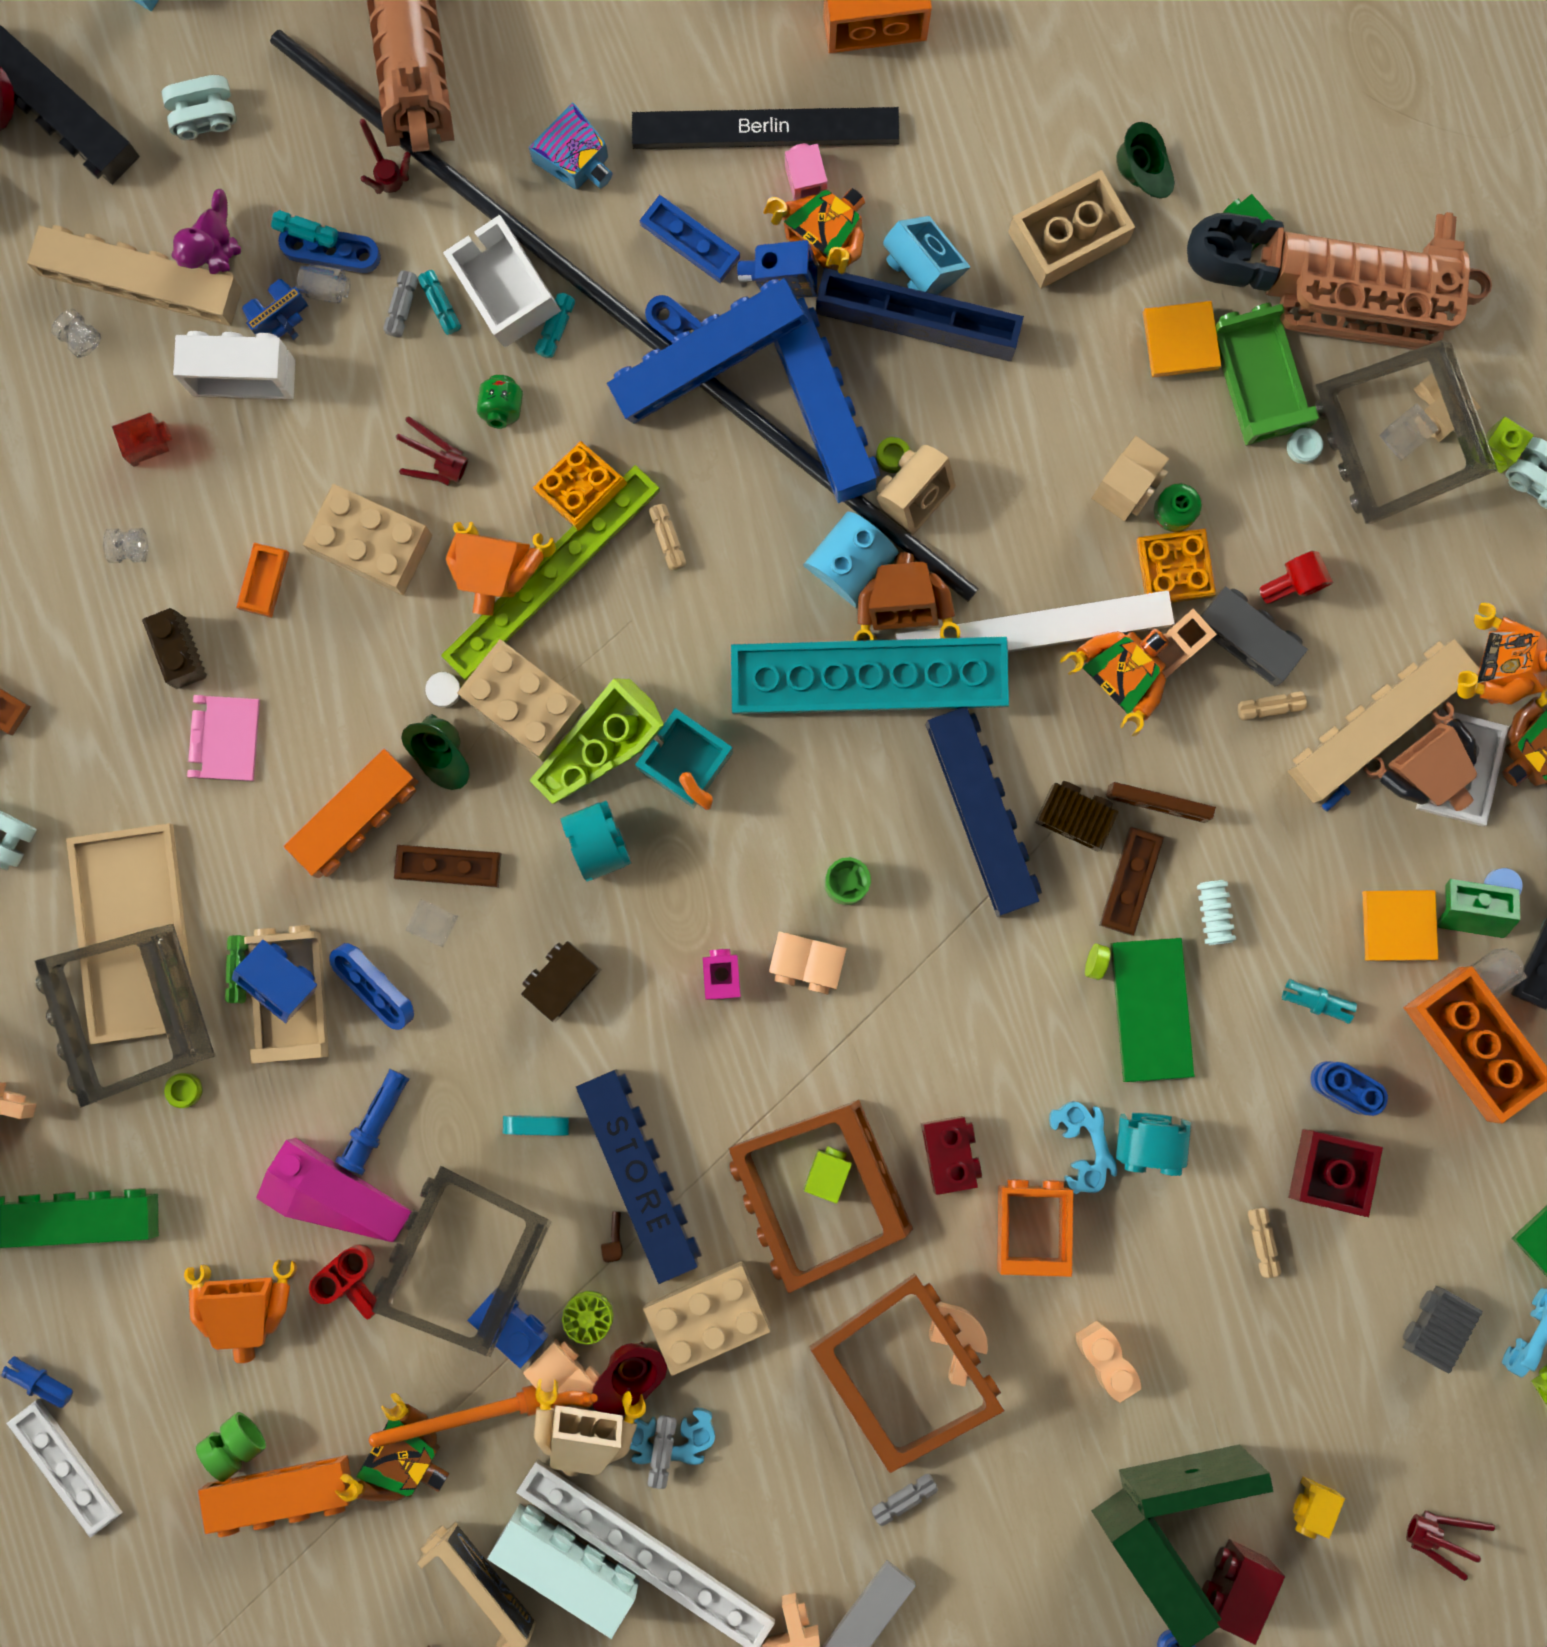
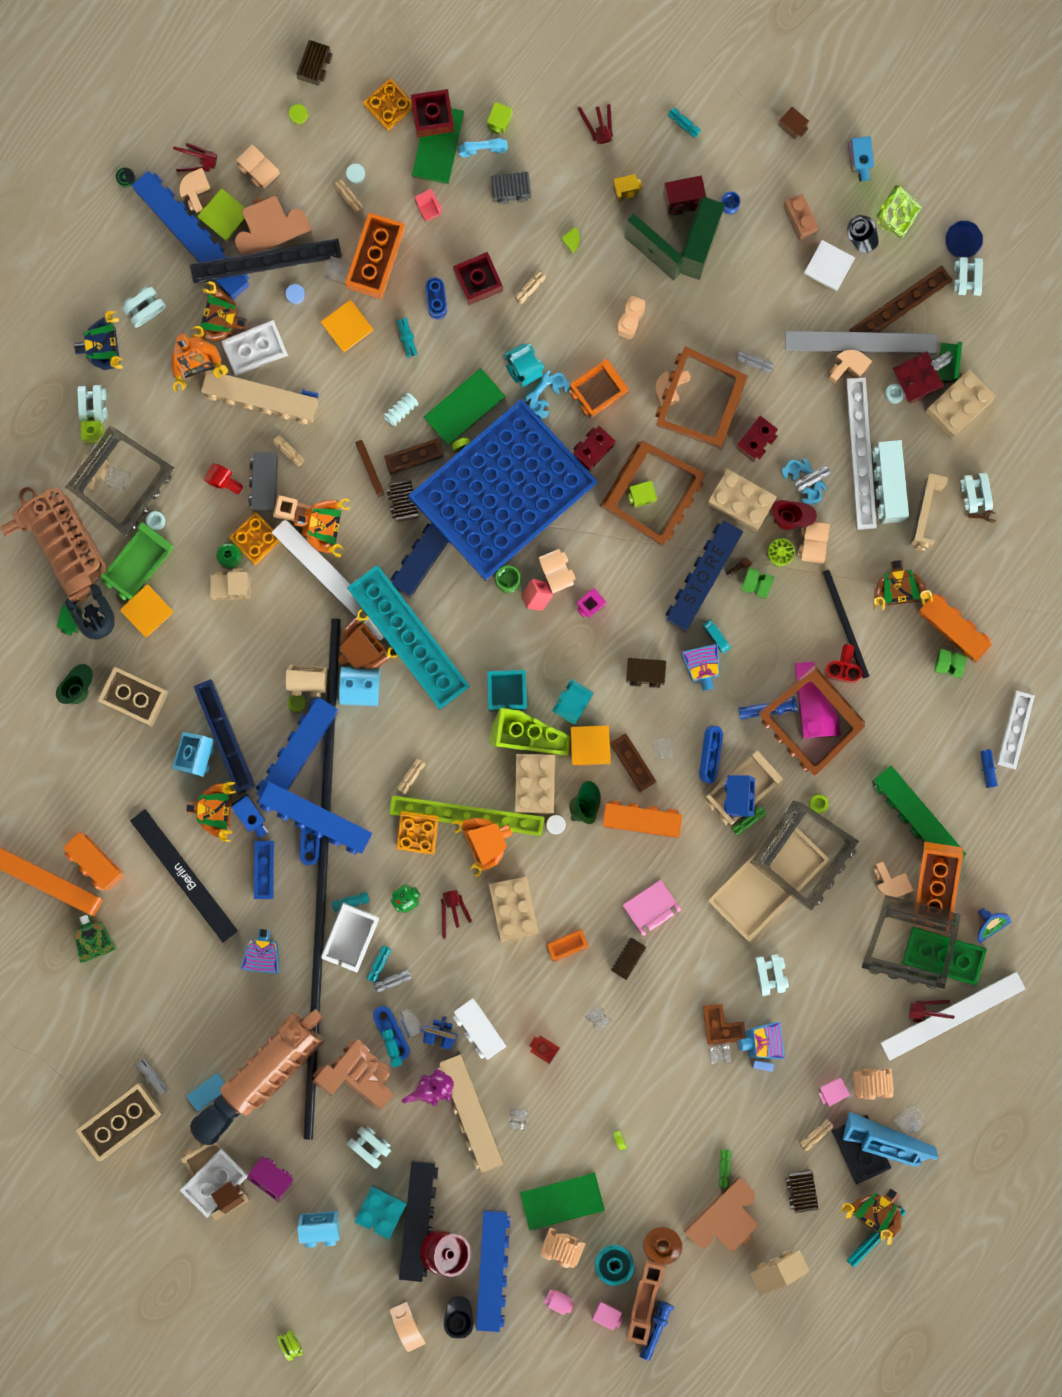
camera: 125 degrees left, 0 degrees up
orange torso [184,1259,297,1363] -> none
dark red plant [359,119,411,194] -> none
orange piece [369,1385,540,1448] -> none
clear smoke windscreen [372,1166,552,1357] -> none
blue brick [467,1288,549,1369] -> none
tan torso [534,1379,646,1476] -> none
orange piece [551,1391,598,1408] -> none
orange piece [679,772,713,810] -> none
bright pink brick [785,143,828,200] -> none
nougat torso [1363,702,1477,811] -> none
green panel [1437,879,1521,938] -> none
none -> nougat brick [313,1039,394,1111]
none -> teal piece [354,1185,407,1240]
none -> blue plate [408,399,598,581]
none -> coral panel [415,189,442,221]
none -> coral panel [521,579,553,611]
none -> lime tile [561,227,580,254]
none -> light orange tile [571,725,611,766]
none -> torso [681,644,719,691]
none -> dark red brick [736,416,778,462]
none -> bright green wheel [741,567,775,600]
none -> dark orange windscreen [759,665,865,776]
none -> black piece [822,570,870,679]

